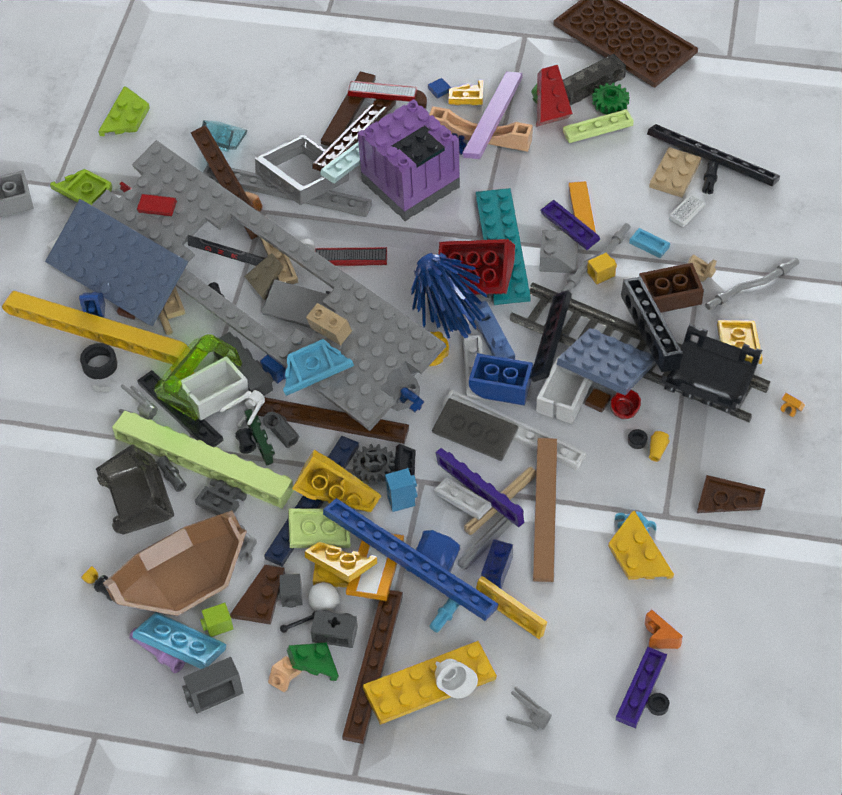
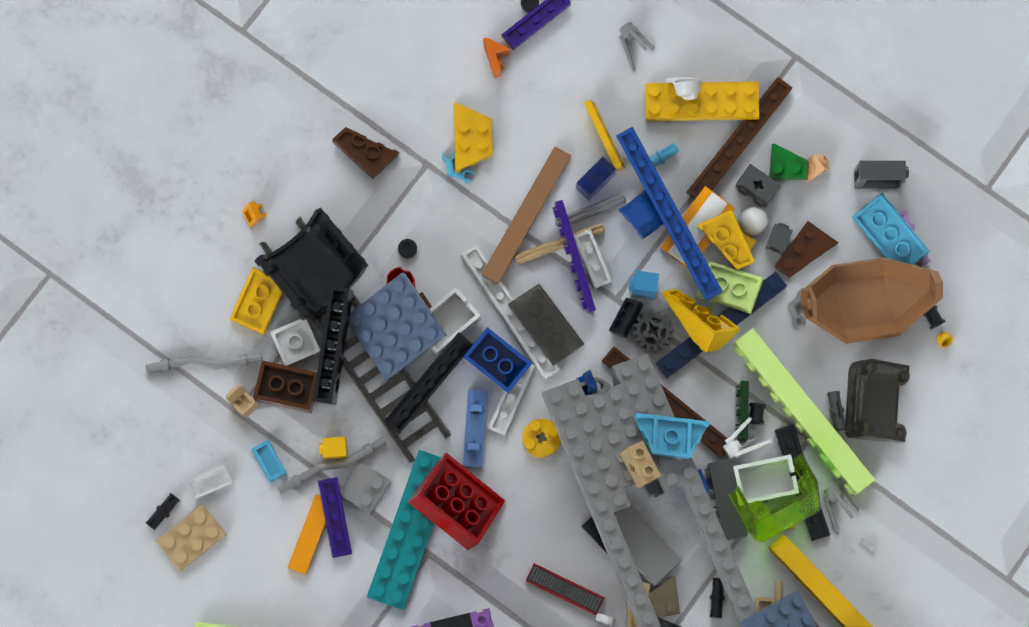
camera: 160 degrees left, 25 degrees up
black tyre [80,343,118,379] -> none
dark grey plate [195,478,247,515] -> none
lime brick [200,603,234,637] -> none
dark grey piece [263,412,300,448] -> none
black hinge [280,611,316,633] -> none
blue plant [411,253,487,339] -> none
black tile [647,124,780,187] -> none
yellow cone [649,431,670,462] -> none
none -> white plate [270,319,320,366]

